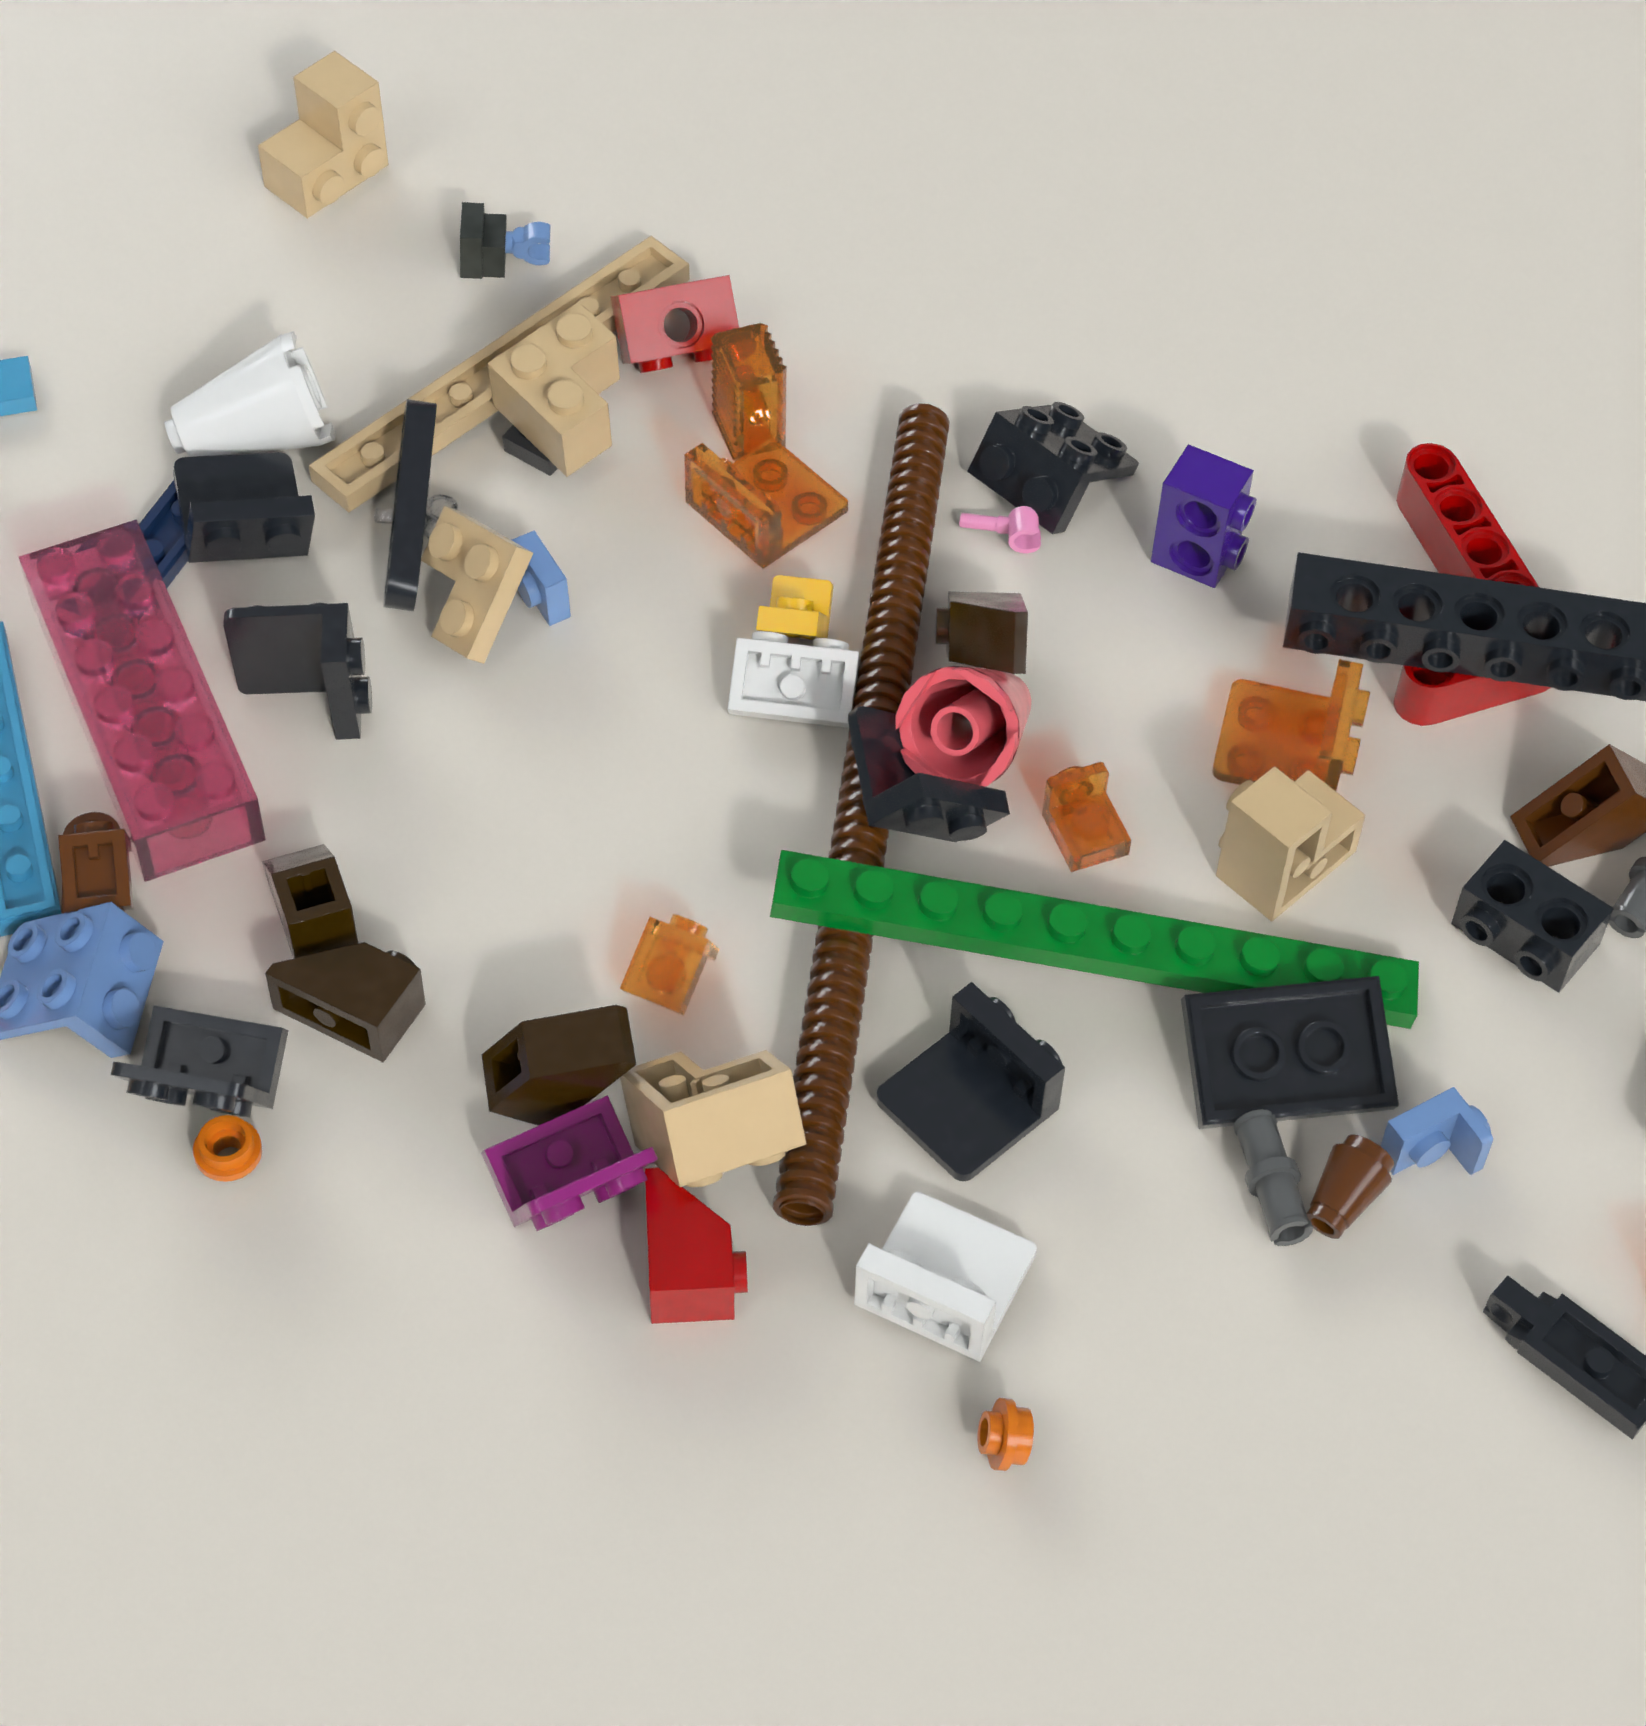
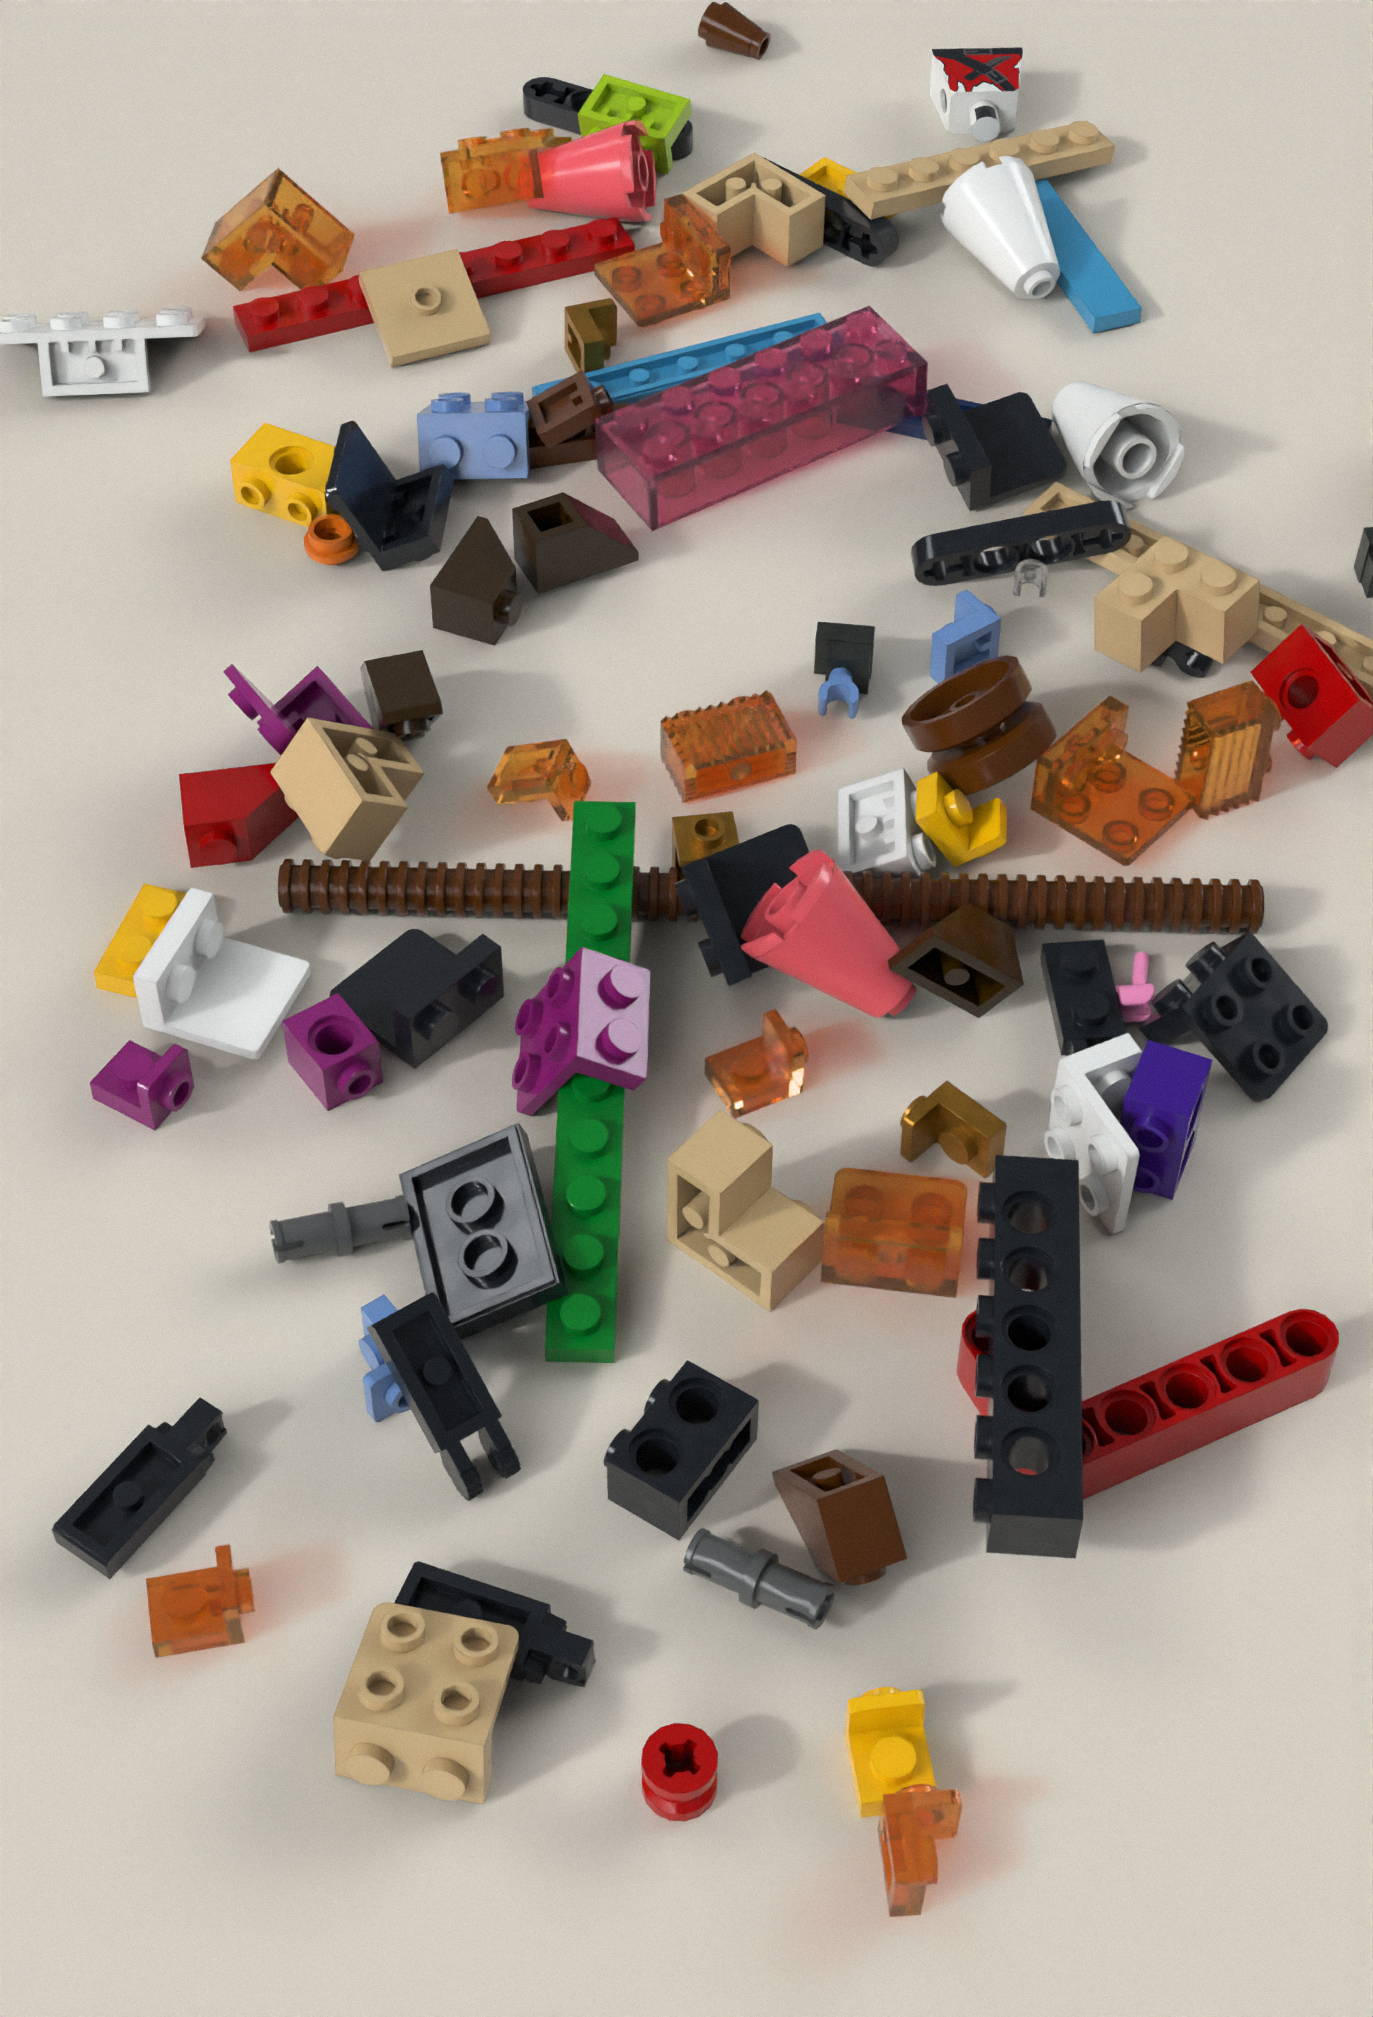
camera: 85 degrees right, 5 degrees down
black bracket [223,603,372,740] -> none
tan plate [421,506,533,664] -> none
orange plate [977,1398,1034,1471] -> none
reddish brown cone [1307,1134,1394,1239] -> none
none -> magenta bracket [90,1040,194,1130]
none -> yellow plate [94,883,187,998]
none -> yellow brick [230,422,342,528]
none -> magenta brick [282,993,383,1111]
none -> black hinge [367,1291,521,1501]
none -> magenta bracket [512,947,650,1116]
none -> clear orange brick [660,690,797,803]
none -> pearl gold bracket [672,811,739,873]
none -> pearl dark grey piece [814,622,875,719]
none -> pearl gold bracket [900,1080,1007,1179]
none -> reddish brown wheel [902,655,1057,796]
none -> black hinge [1040,939,1126,1056]
none -> white bracket [1044,1033,1142,1235]

